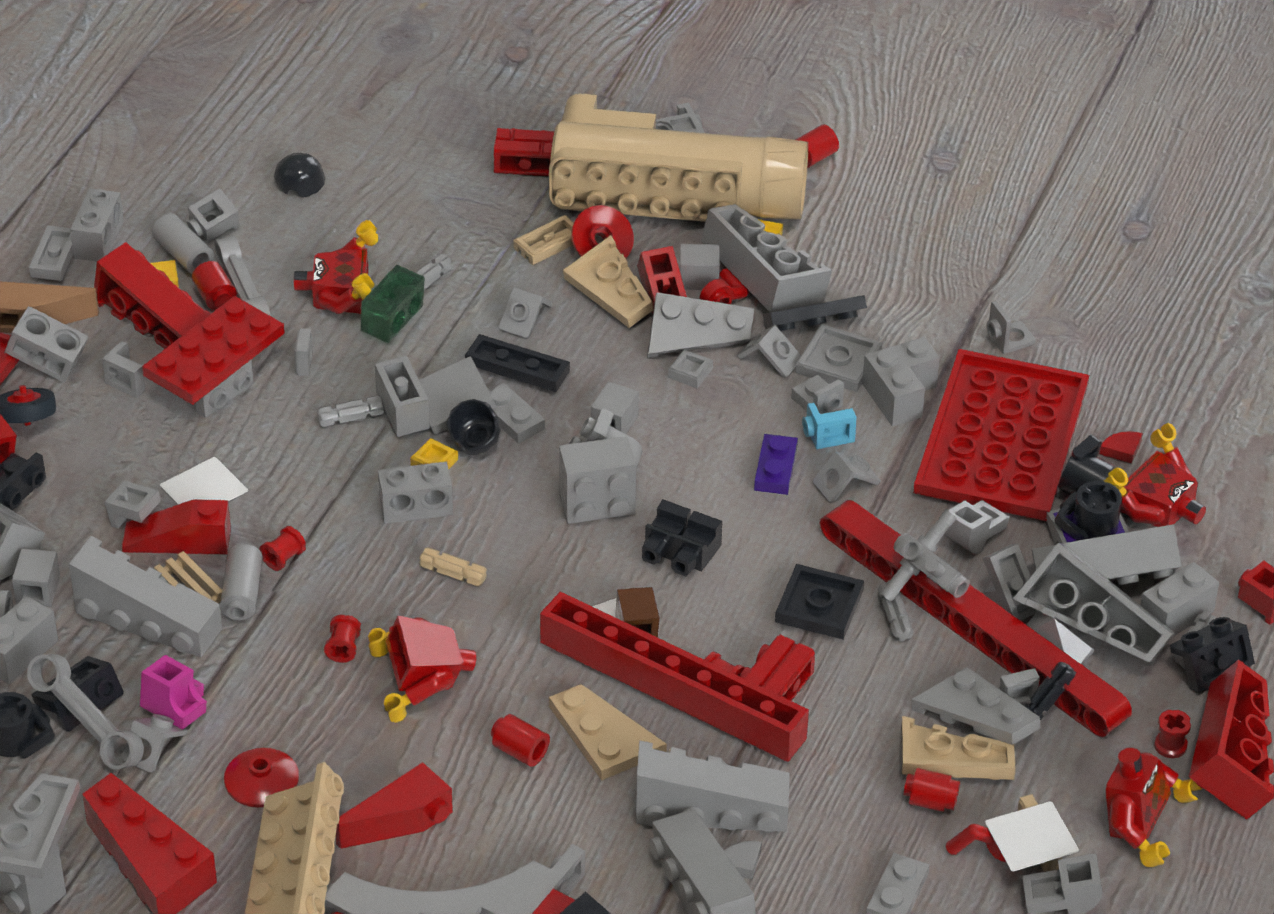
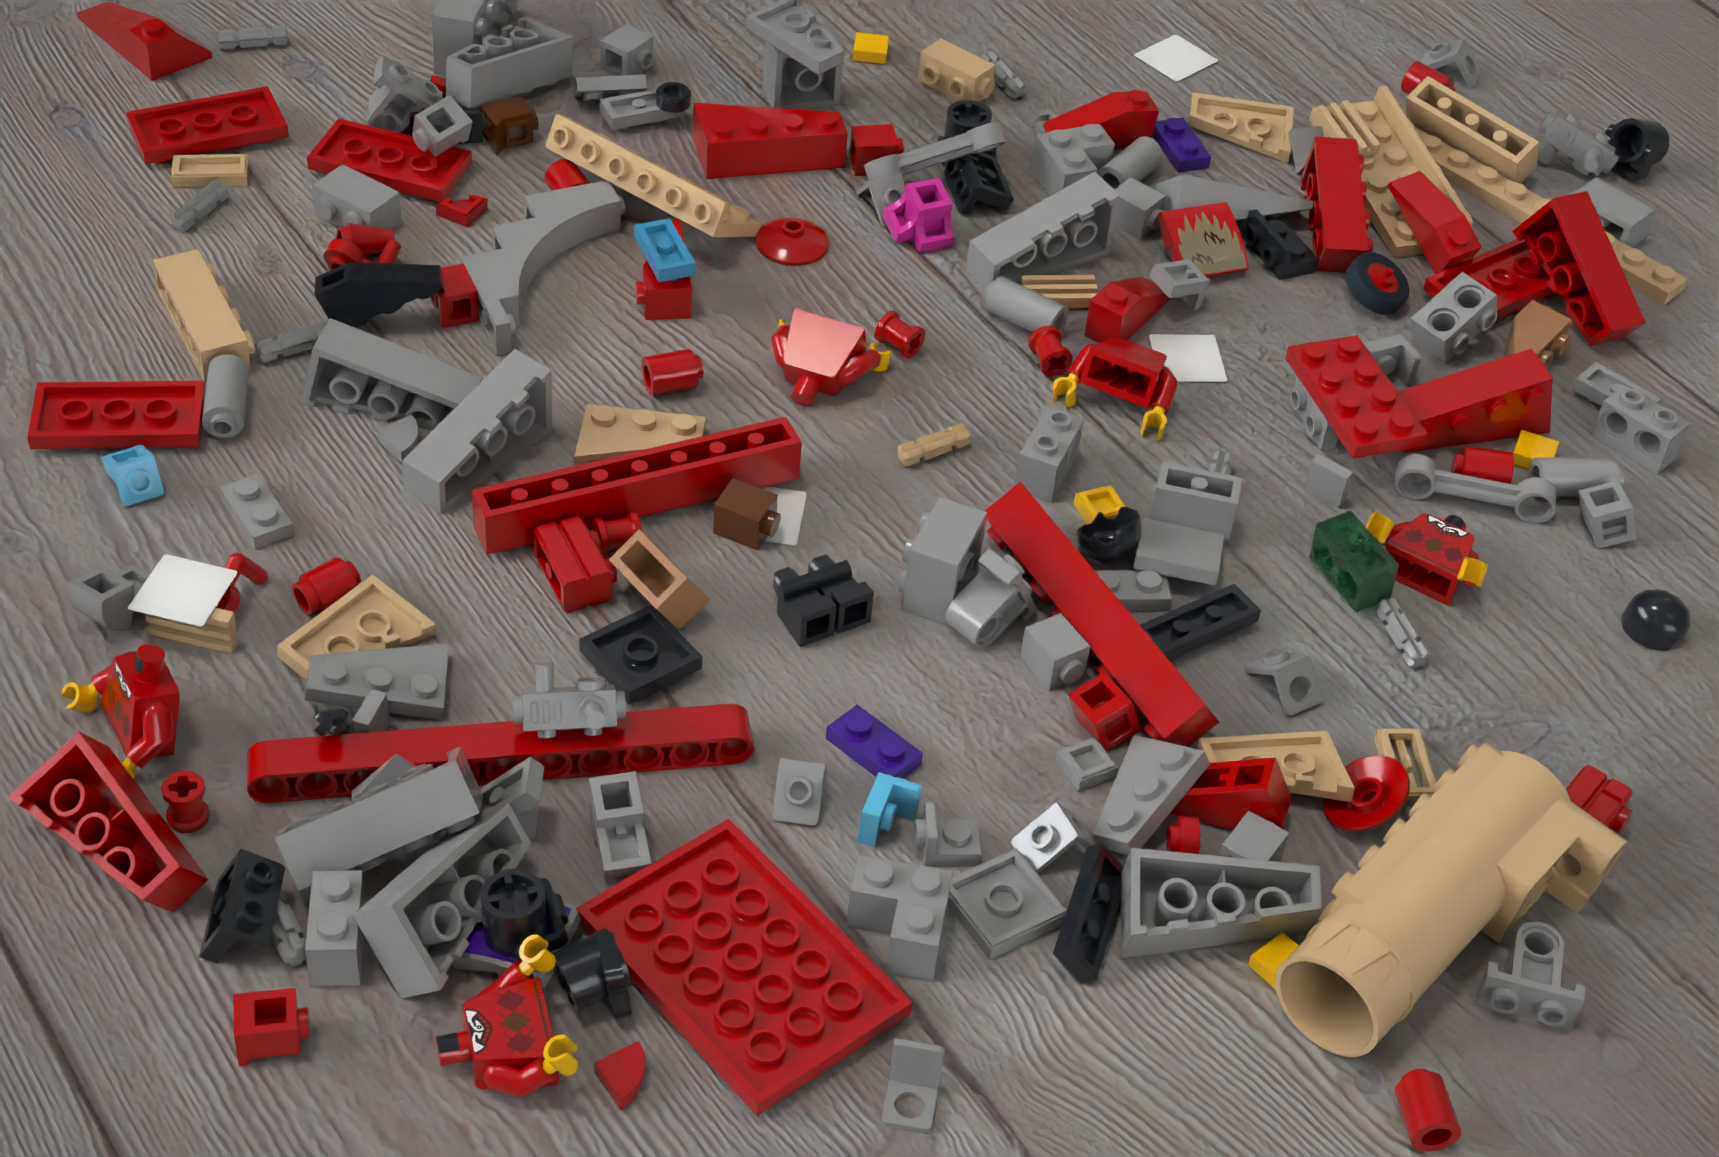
camera: 120 degrees right, 0 degrees up
none -> medium nougat piece [609,529,710,630]
none -> dark azure plate [634,218,696,282]
none -> red brick [849,124,904,176]
none -> red brick [985,481,1220,747]
none -> red torso [1053,337,1177,441]
none -> red brick [1068,672,1141,752]
none -> slope [1158,202,1249,277]

